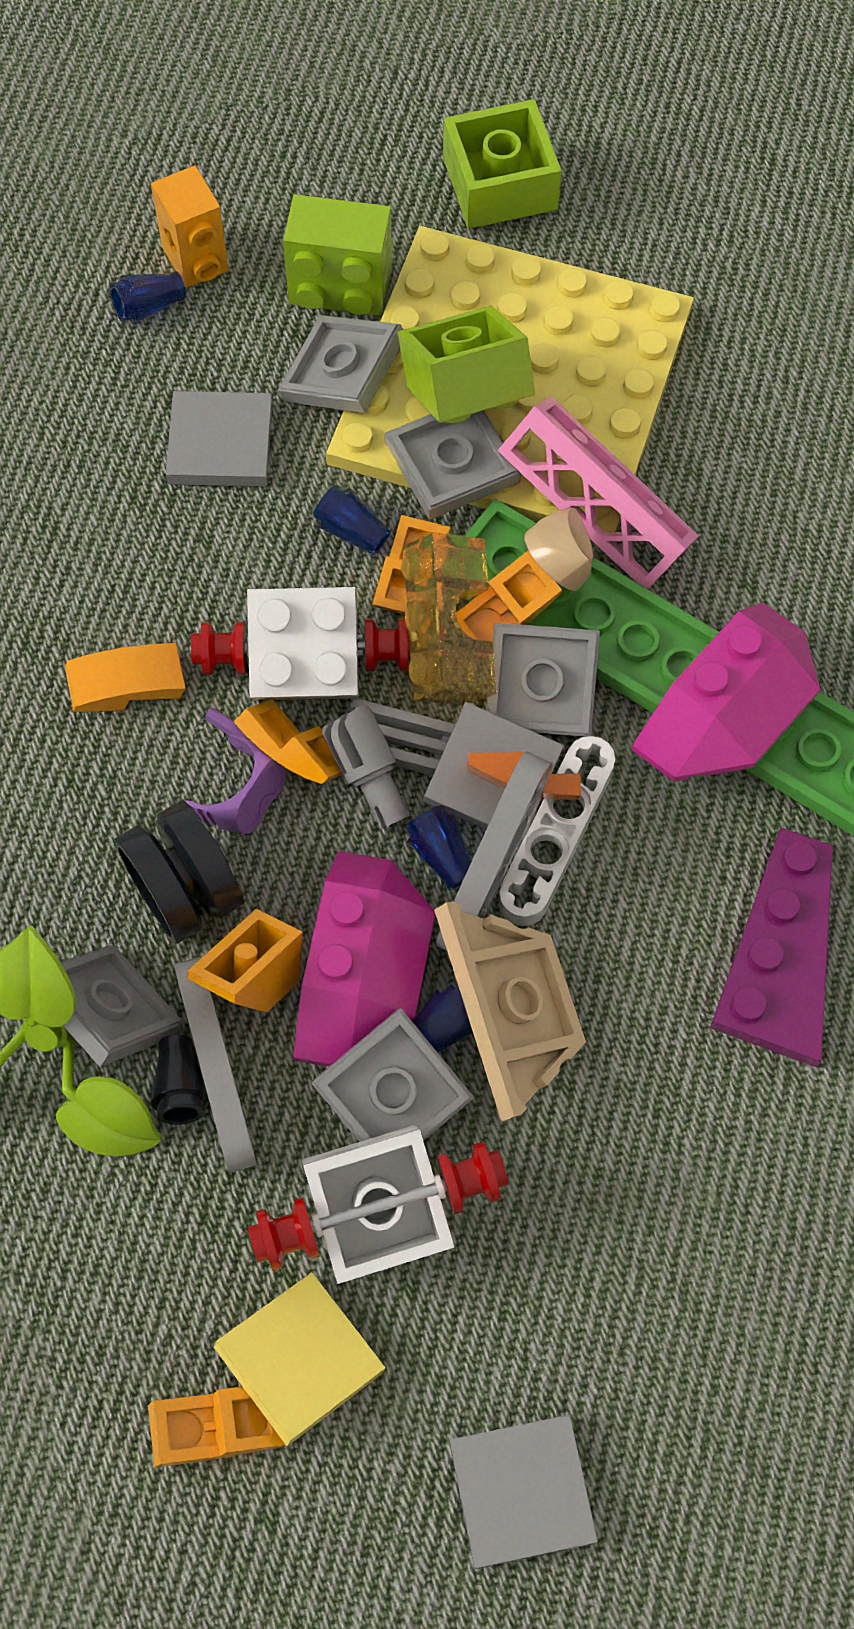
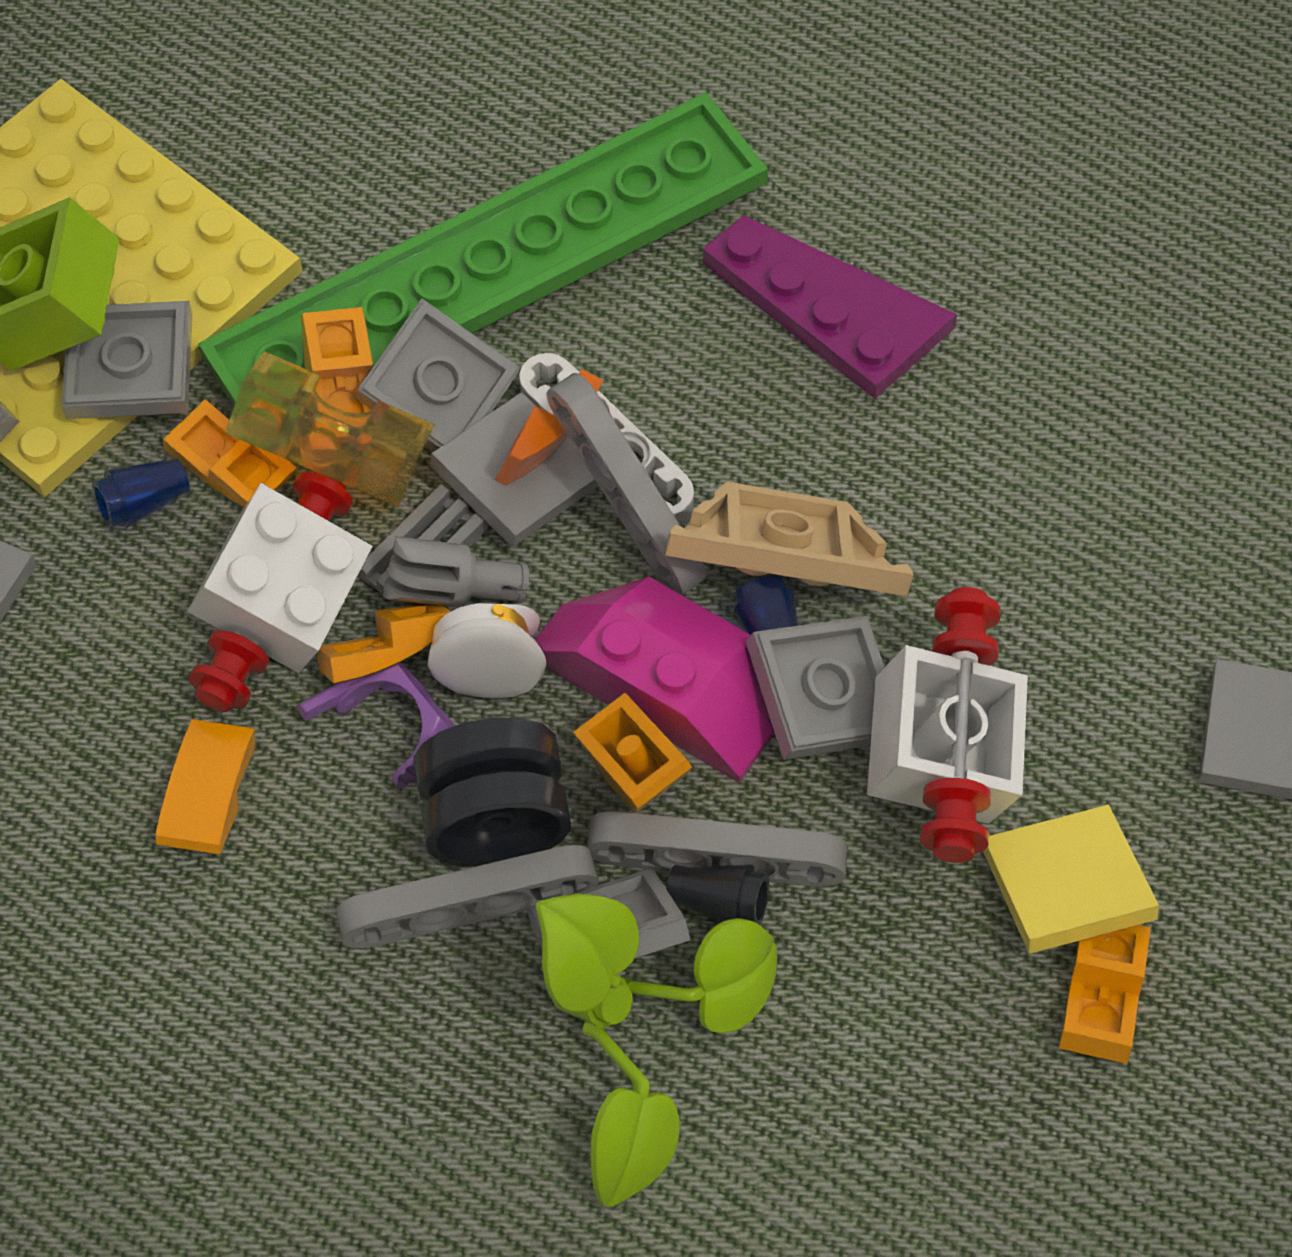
camera: 65 degrees left, 5 degrees down
clear blue cone [405,805,471,890] -> none
bright pink fence [497,396,699,589] -> none
tan piece [524,508,593,591] -> none
dark pink wedge [632,602,820,782] -> none
none -> light grey beam [336,845,599,948]
none -> white piece [427,603,546,698]

